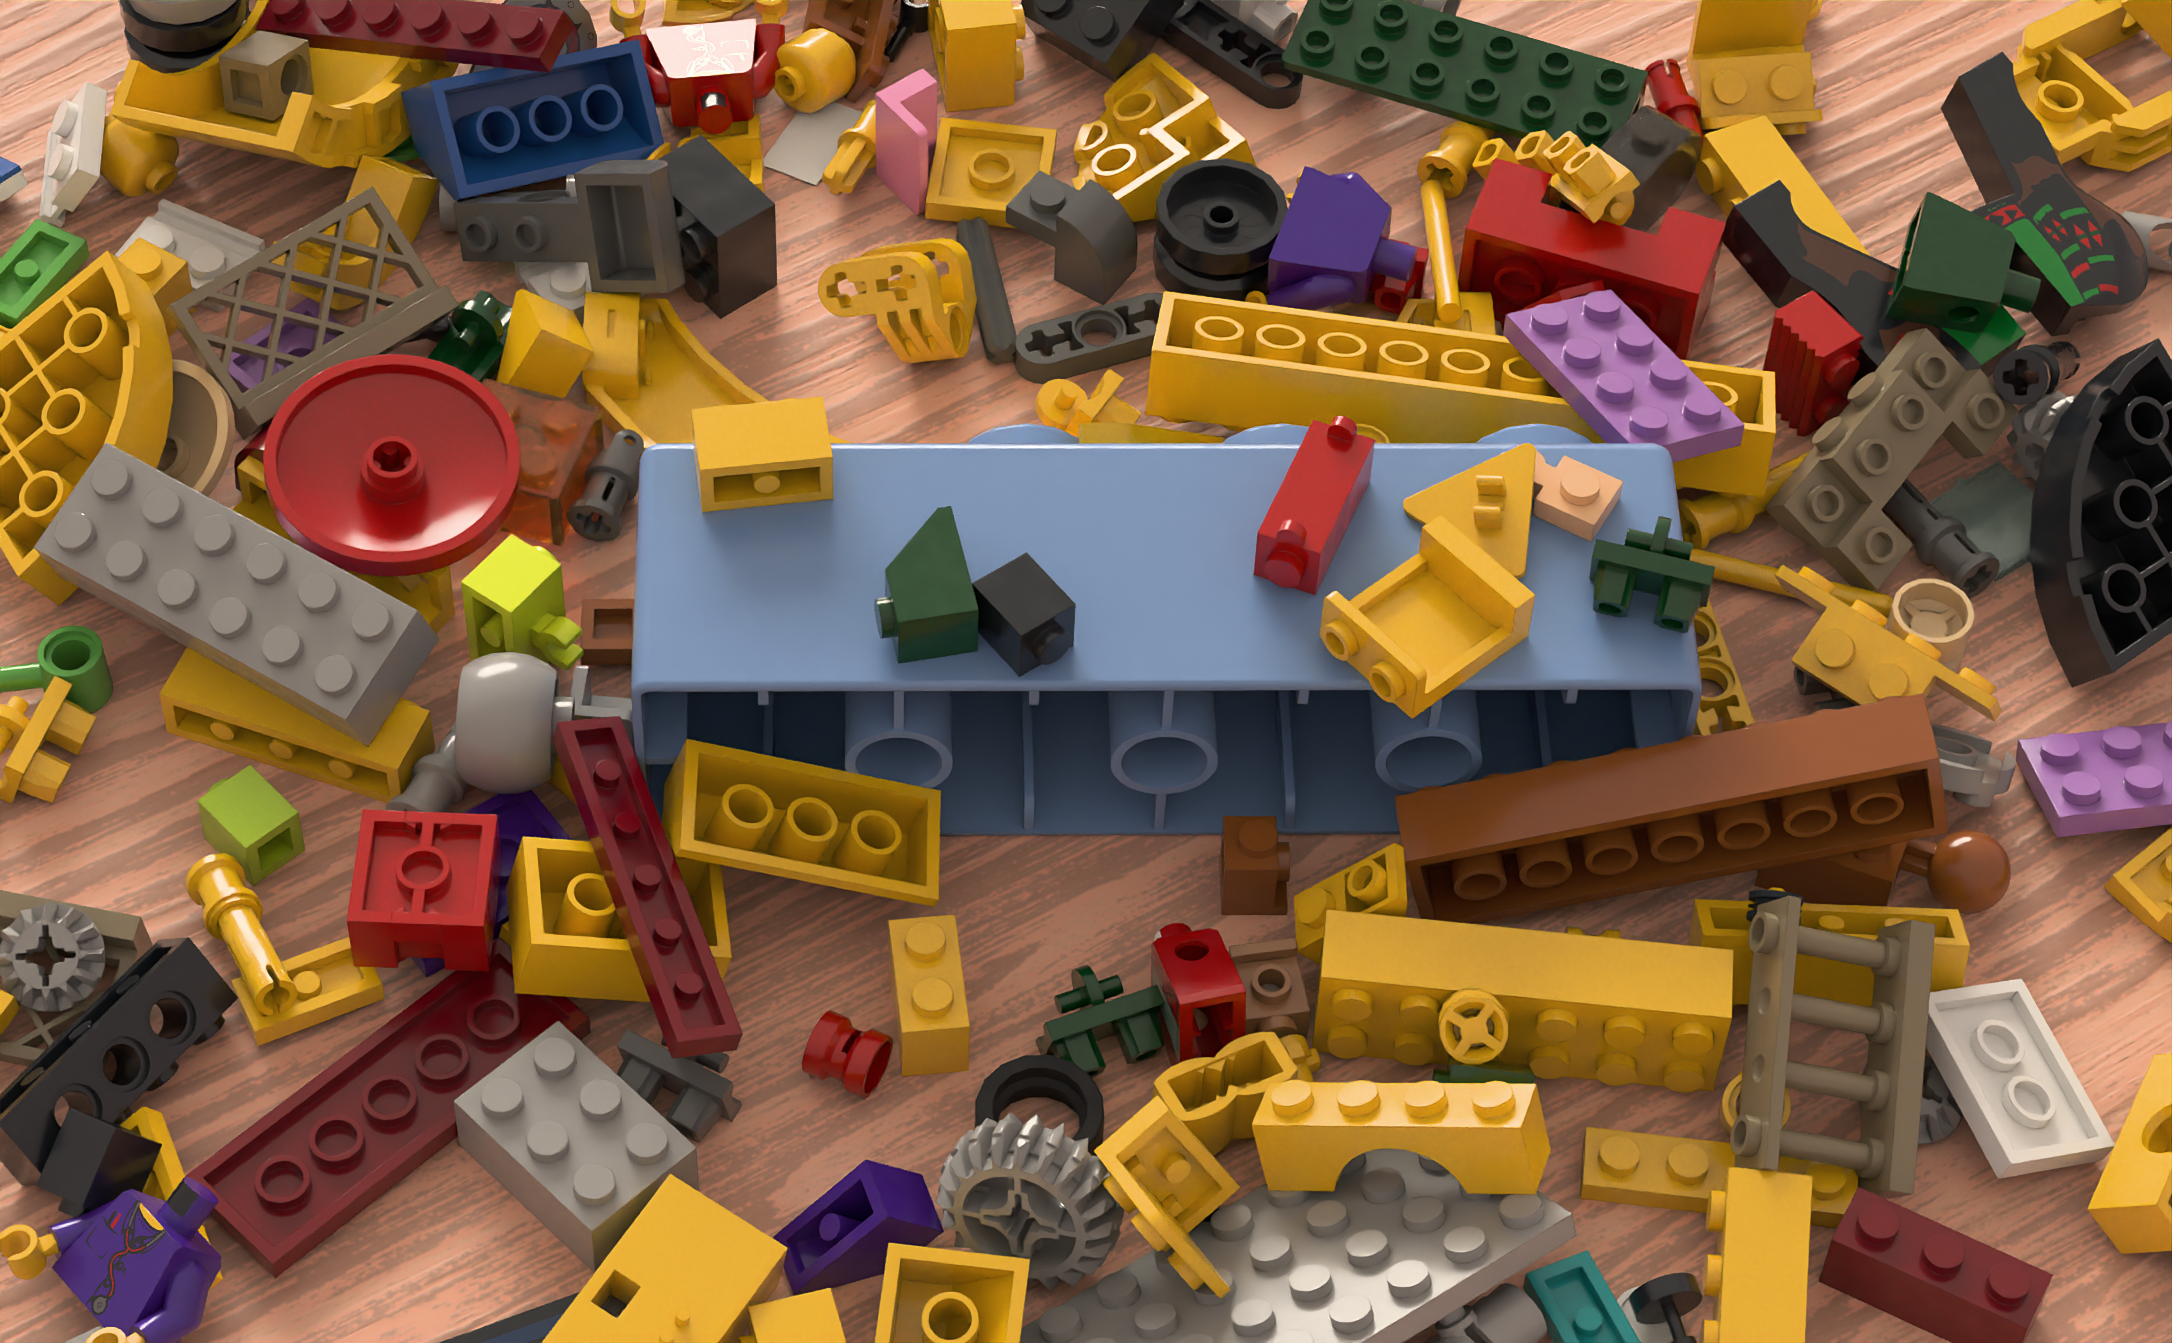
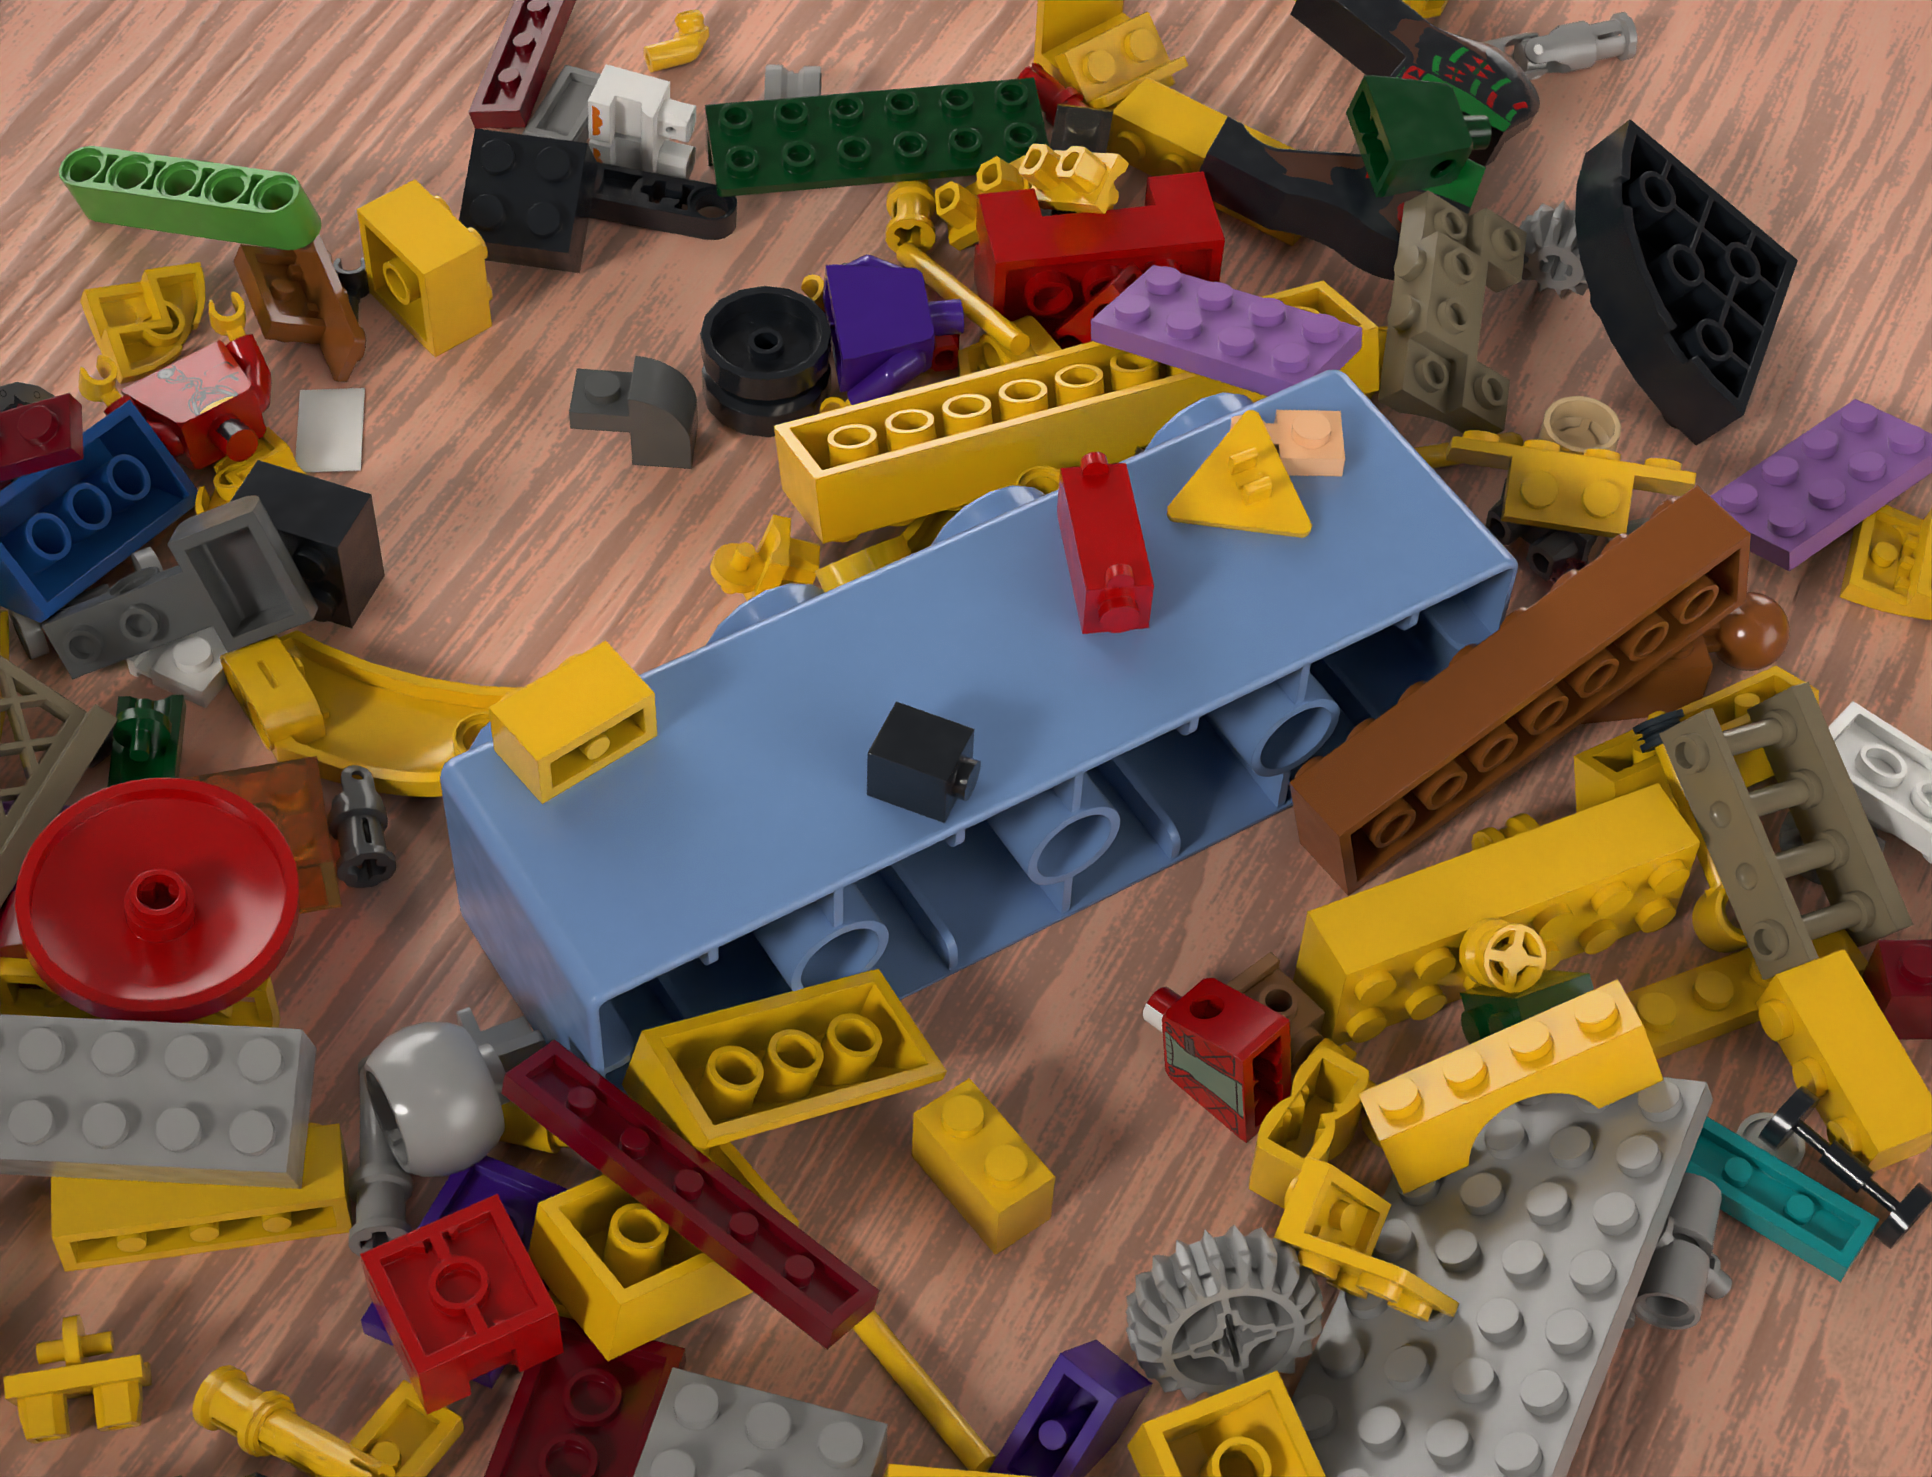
camera: 30 degrees left, 0 degrees up
lime brick [197,765,305,886] -> none
neon yellow brick [461,534,584,670] -> none
yellow slope [494,289,594,424] -> none
dark orange plate [580,599,634,665] -> none
dark grey hips [617,1029,742,1143] -> none
yellow head [774,28,856,113] -> none
red wheel [802,1010,893,1099] -> none
yellow piece [818,238,977,364] -> none
yellow axle [822,100,876,196] -> none
dark green slope [874,506,979,664] -> none
bright pink panel [876,68,937,215] -> none
yellow plate [925,117,1057,228] -> none
dark grey axle [956,217,1017,365] -> none
black tyre [975,1055,1104,1156] -> none
dark grey beam [1015,293,1163,384] -> none
dark green hips [1035,965,1165,1078] -> none
yellow brick [1072,52,1257,222] -> none
dark orange brick [1219,816,1290,915] -> none
yellow slope [1294,842,1407,965] -> none
yellow panel [1319,514,1535,719] -> none
dark green hips [1589,516,1715,633] -> none
red brick [1762,290,1864,437] -> none
dark grey pin [1882,478,2000,599] -> none
clear light blue piece [1929,461,2034,582] -> none
black pin [1993,341,2080,405] -> none
none -> yellow hips [3,1315,152,1444]
none -> yellow bar [852,1310,996,1472]

